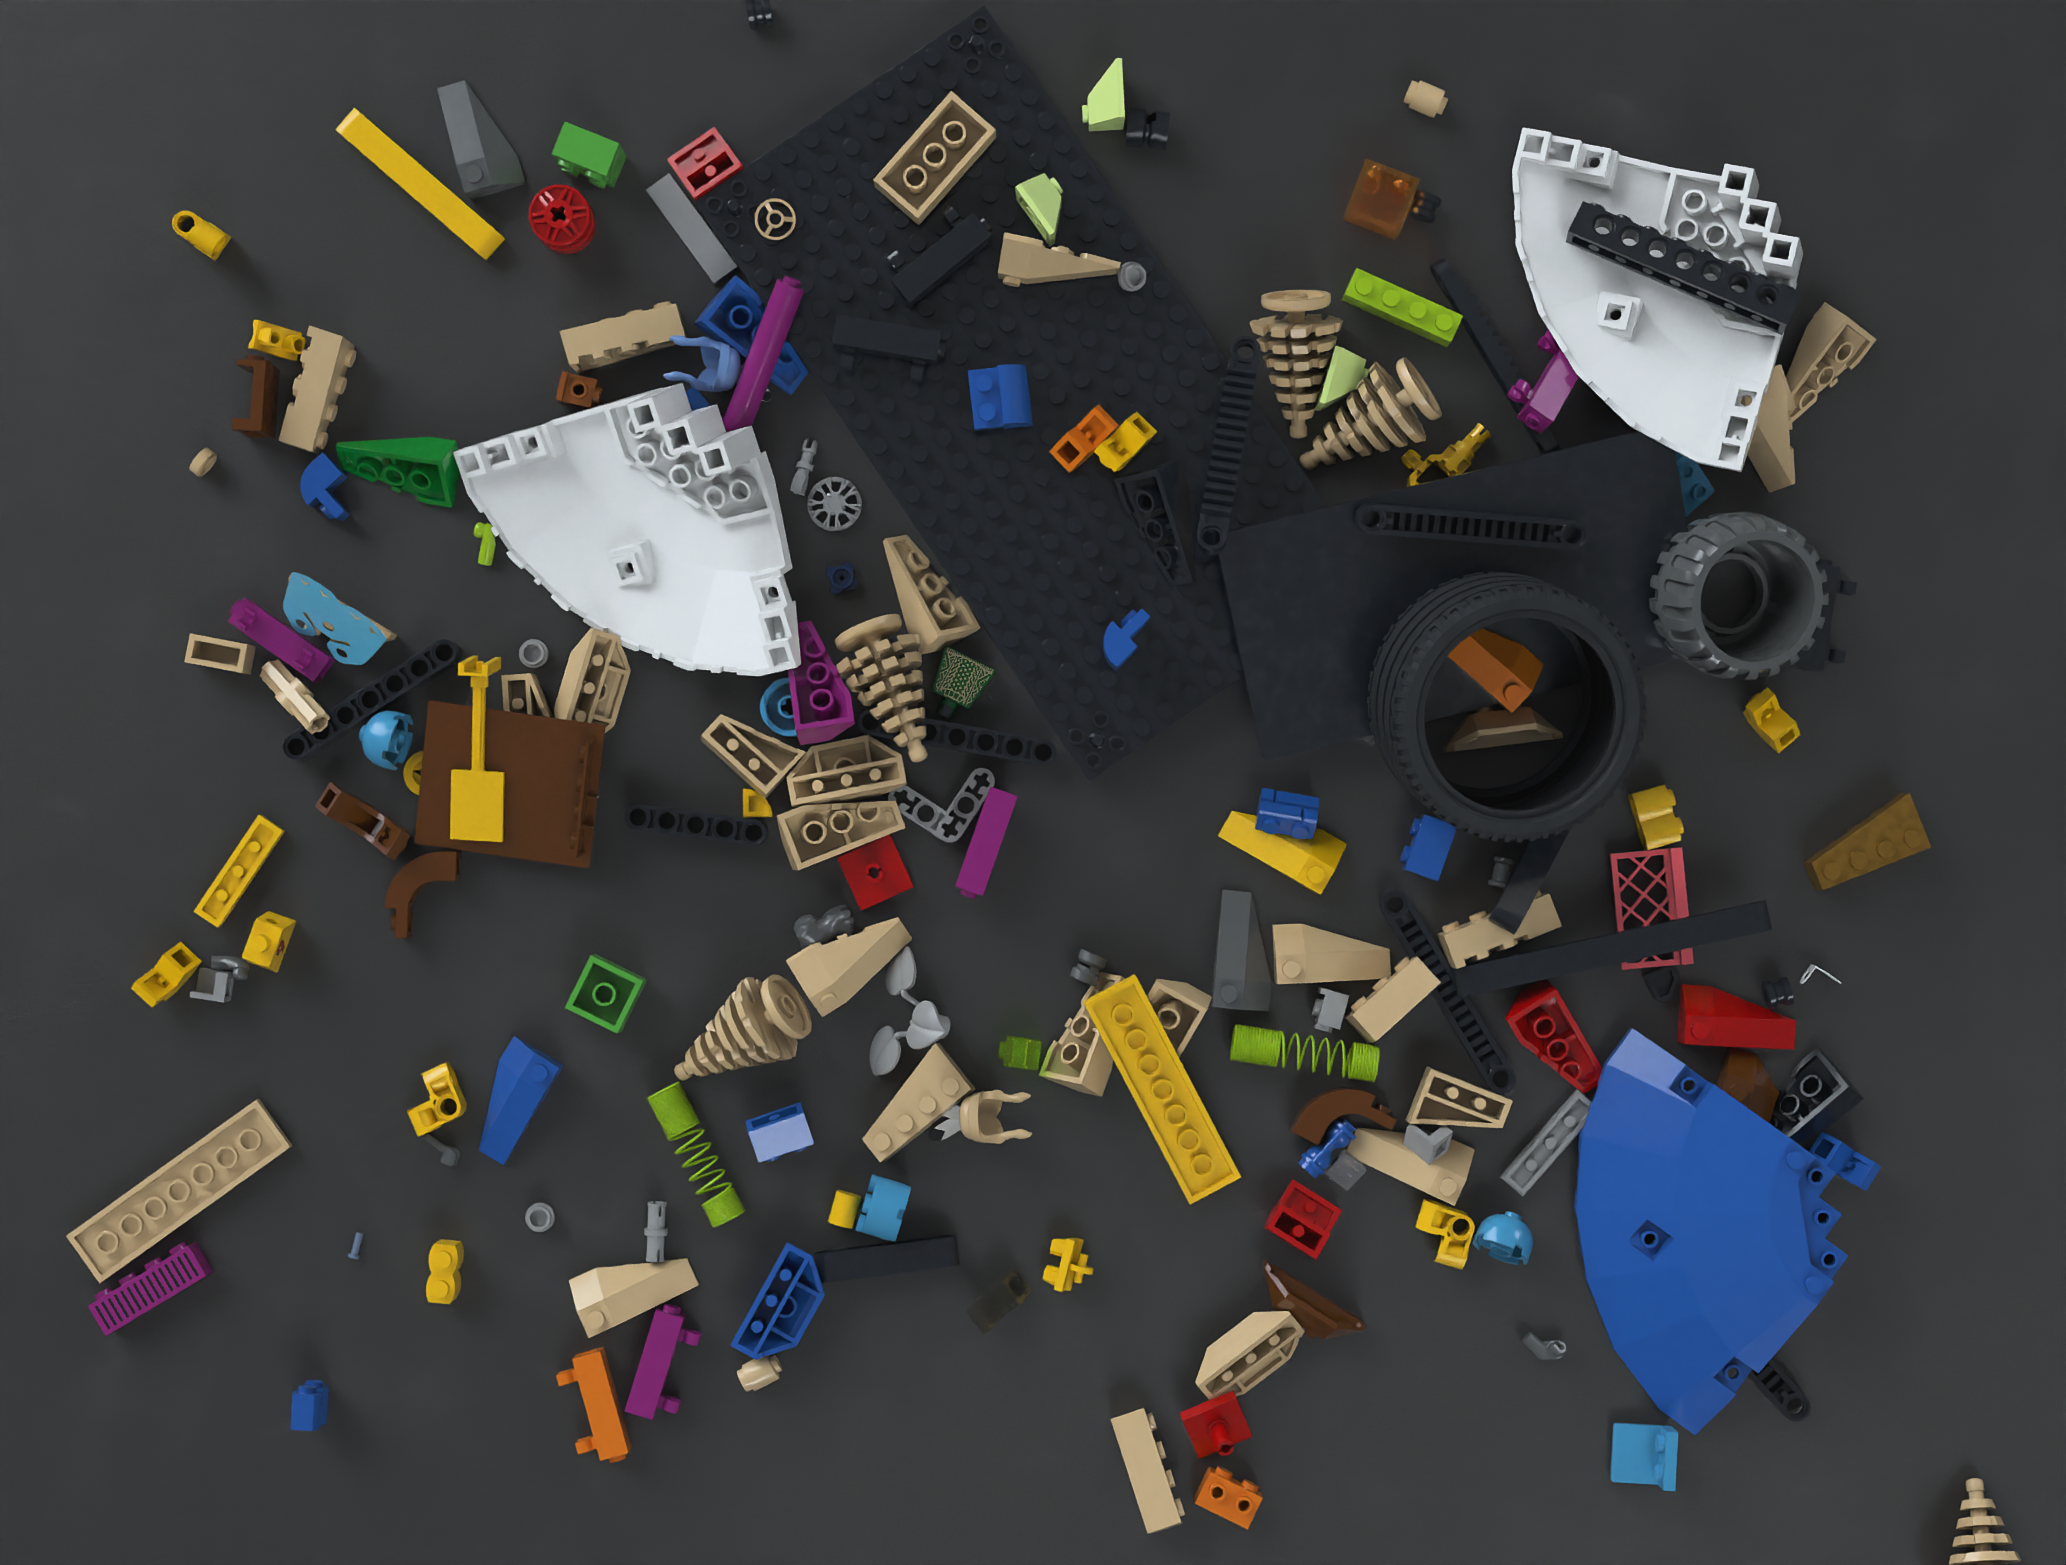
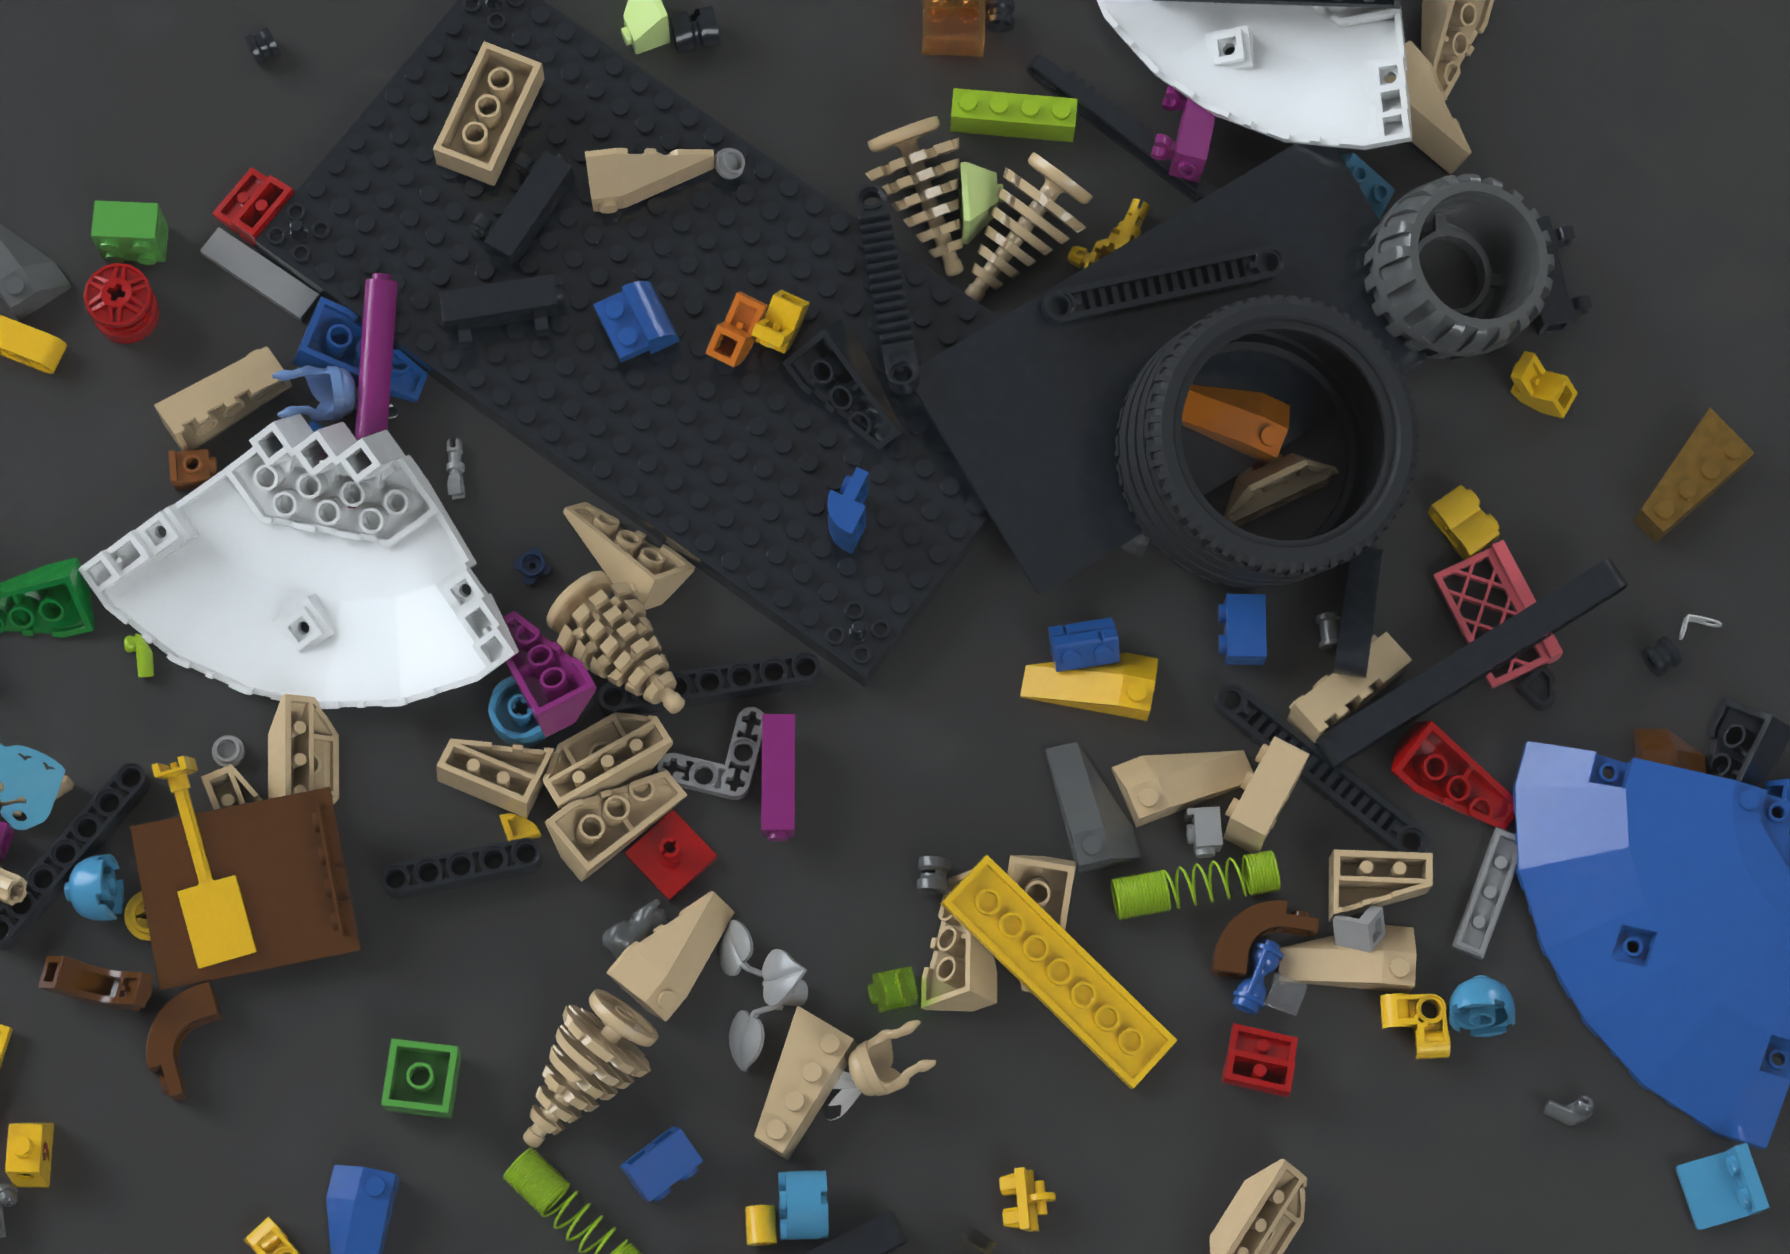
camera: 20 degrees left, 15 degrees down
tan piece [755,198,796,240] -> none
light grey wheel [807,477,862,532] -> none
dark green torso [932,646,996,720] -> none
yellowish green slope [1015,173,1063,247] -> none
reddish brown wedge [1262,1259,1367,1340] -> none
red wedge [1677,984,1796,1050] -> none

